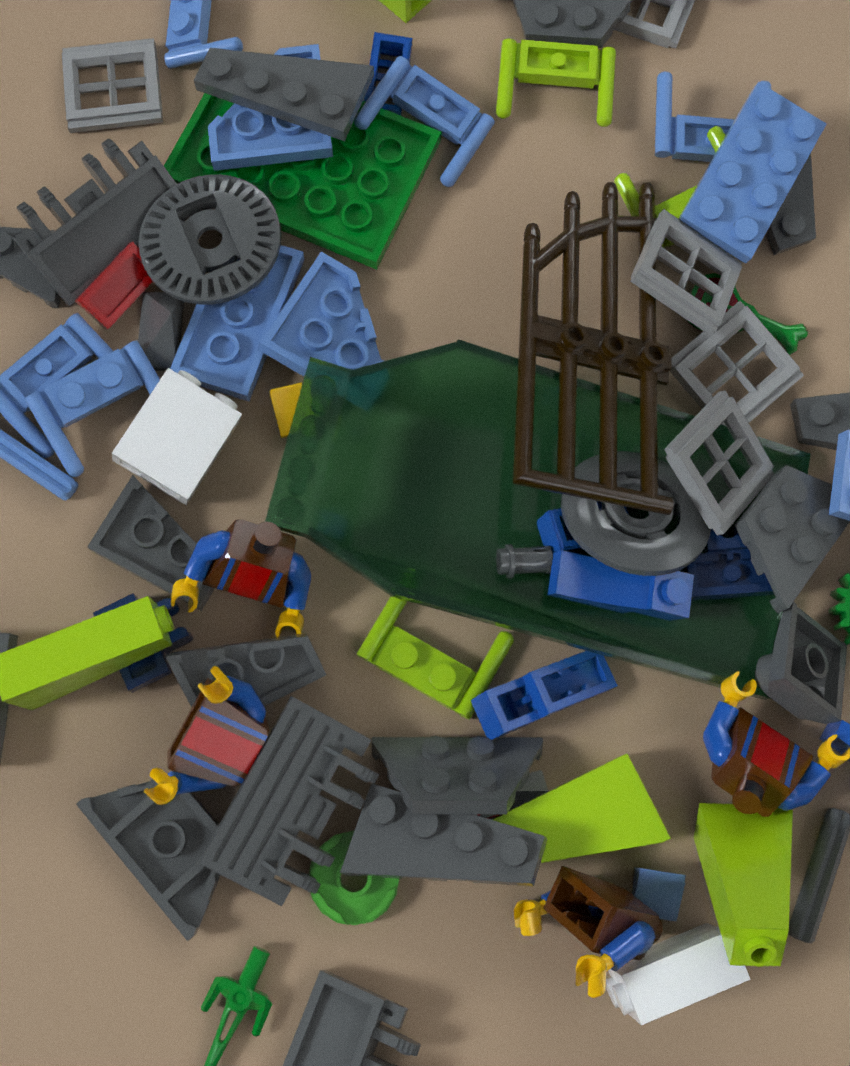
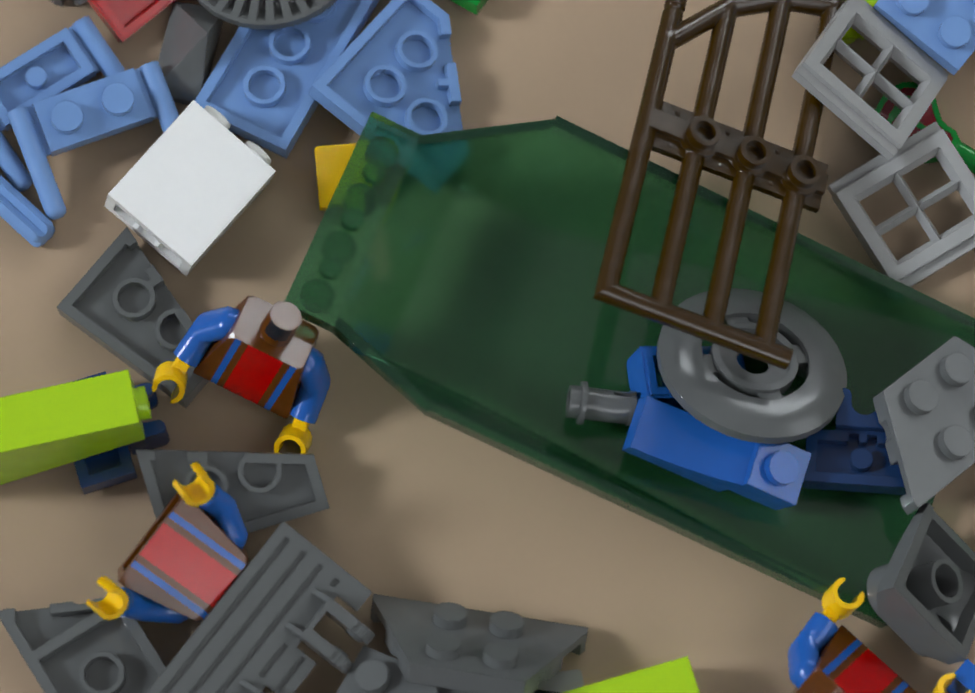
camera: 10 degrees right, 5 degrees down
lime plate [356,576,514,720] -> none
blue slope [471,646,618,740] -> none
light grey piece [664,390,774,535] -> none

